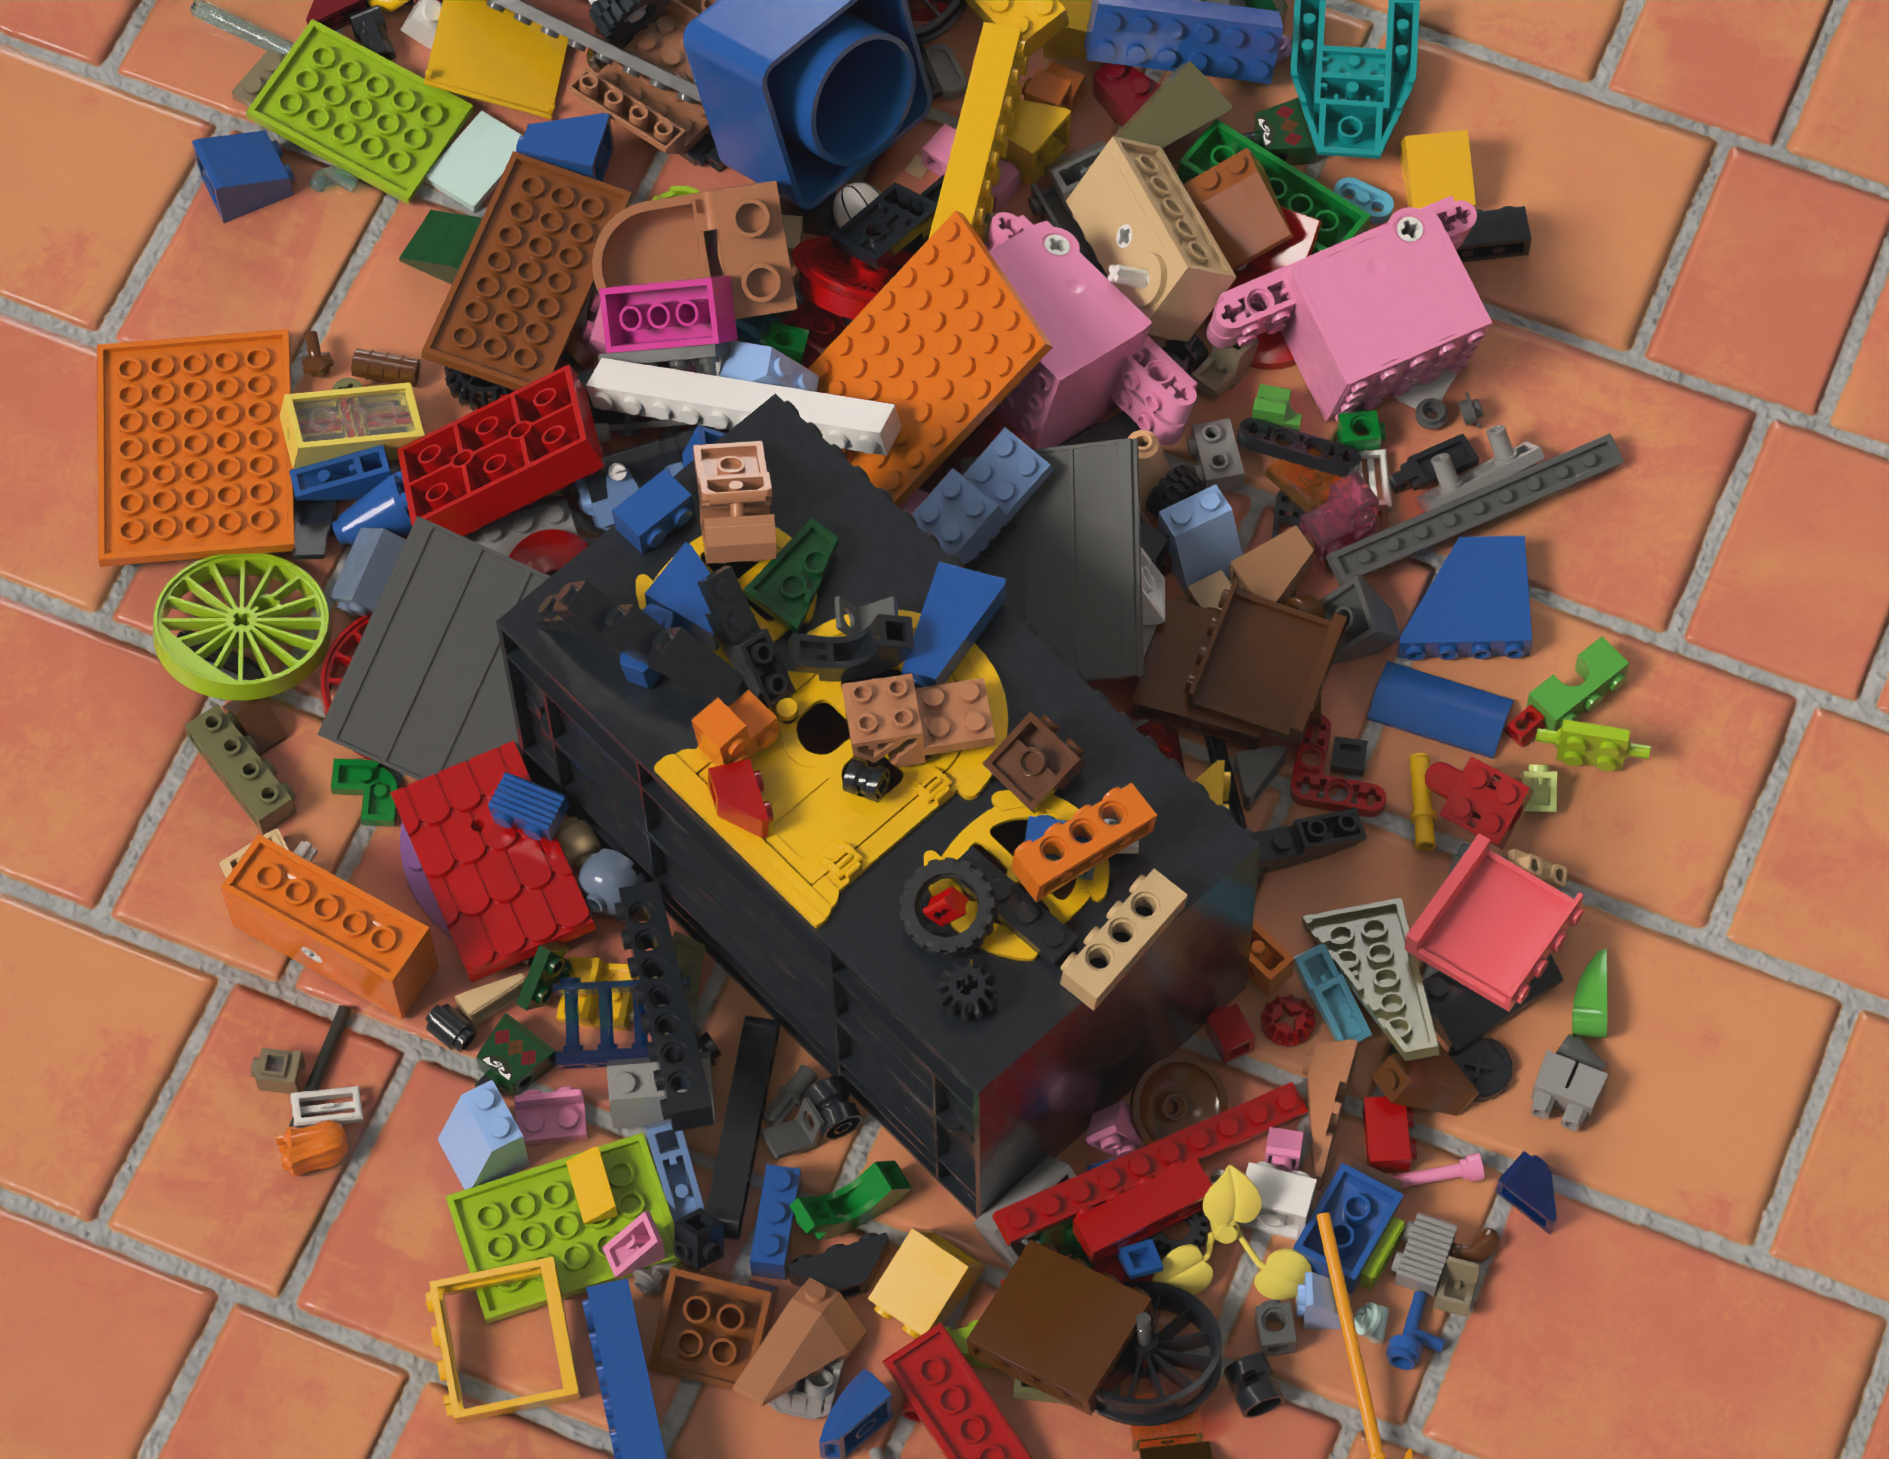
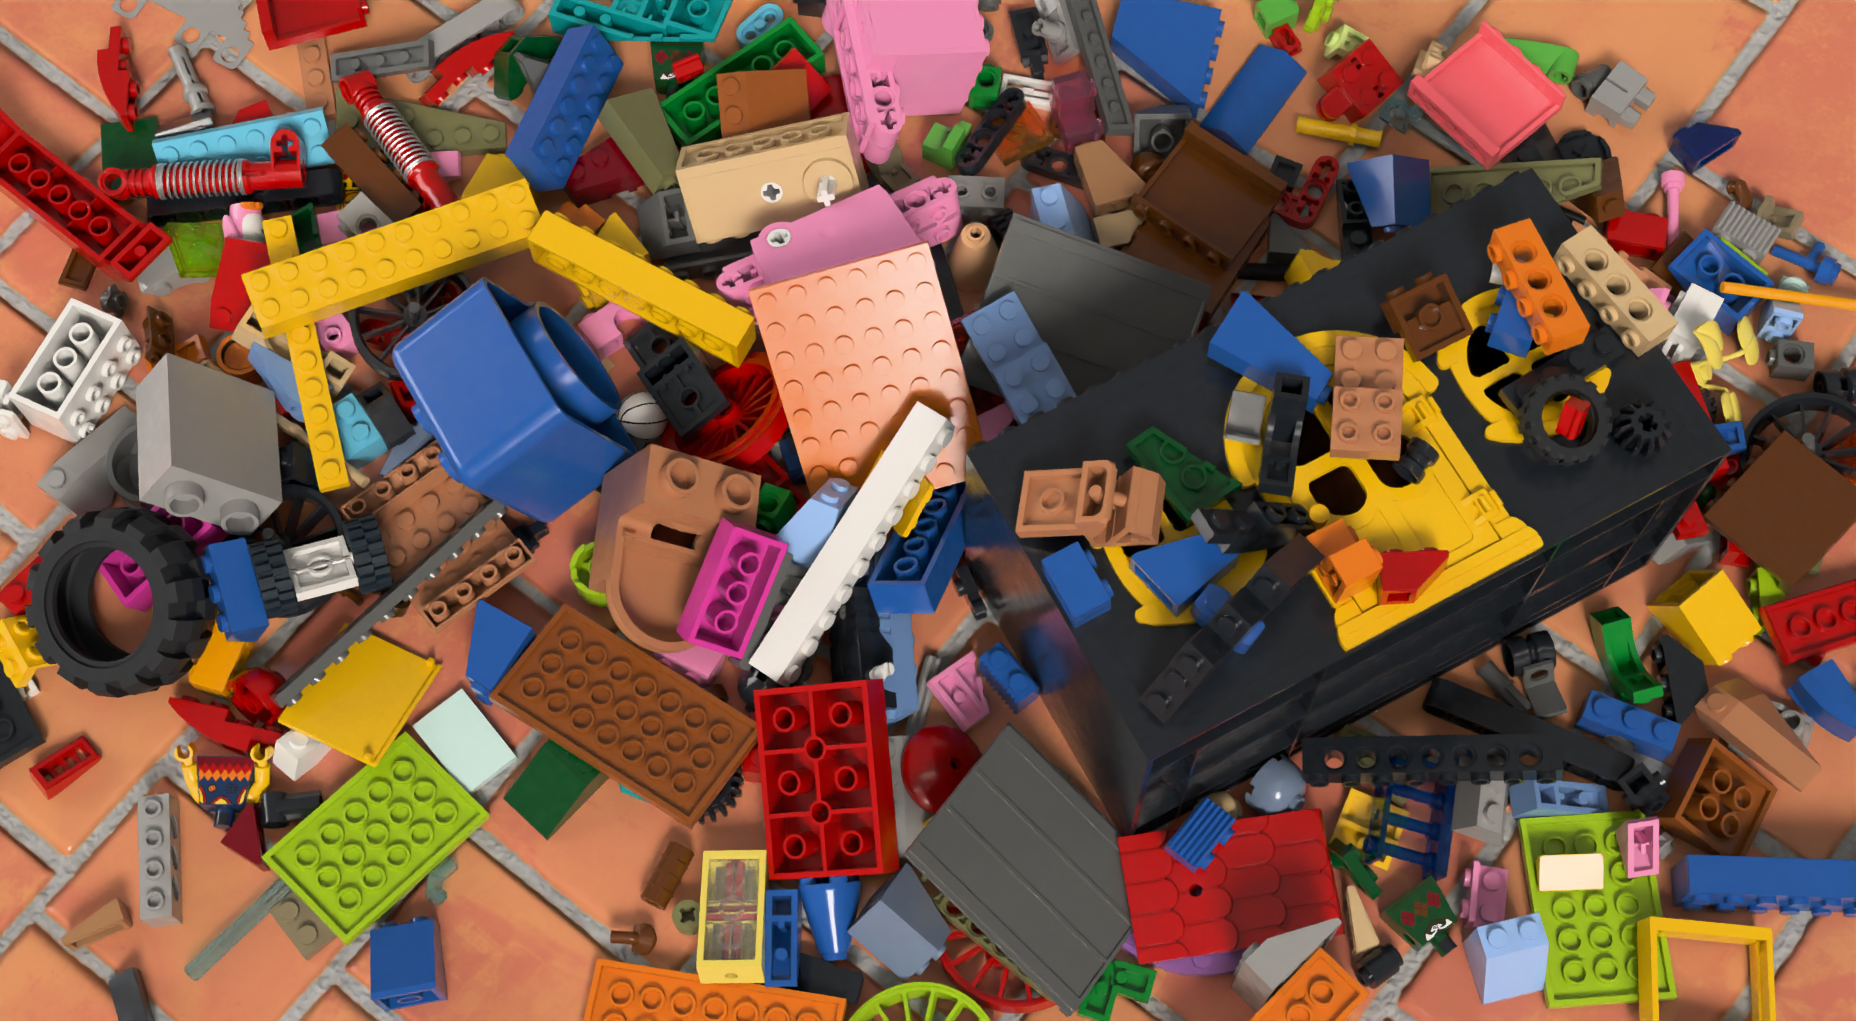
camera: 75 degrees left, 5 degrees up
none -> red piece [671,53,704,84]
none -> light grey slope [1231,917,1342,1013]
none -> blue slope [1347,154,1431,234]

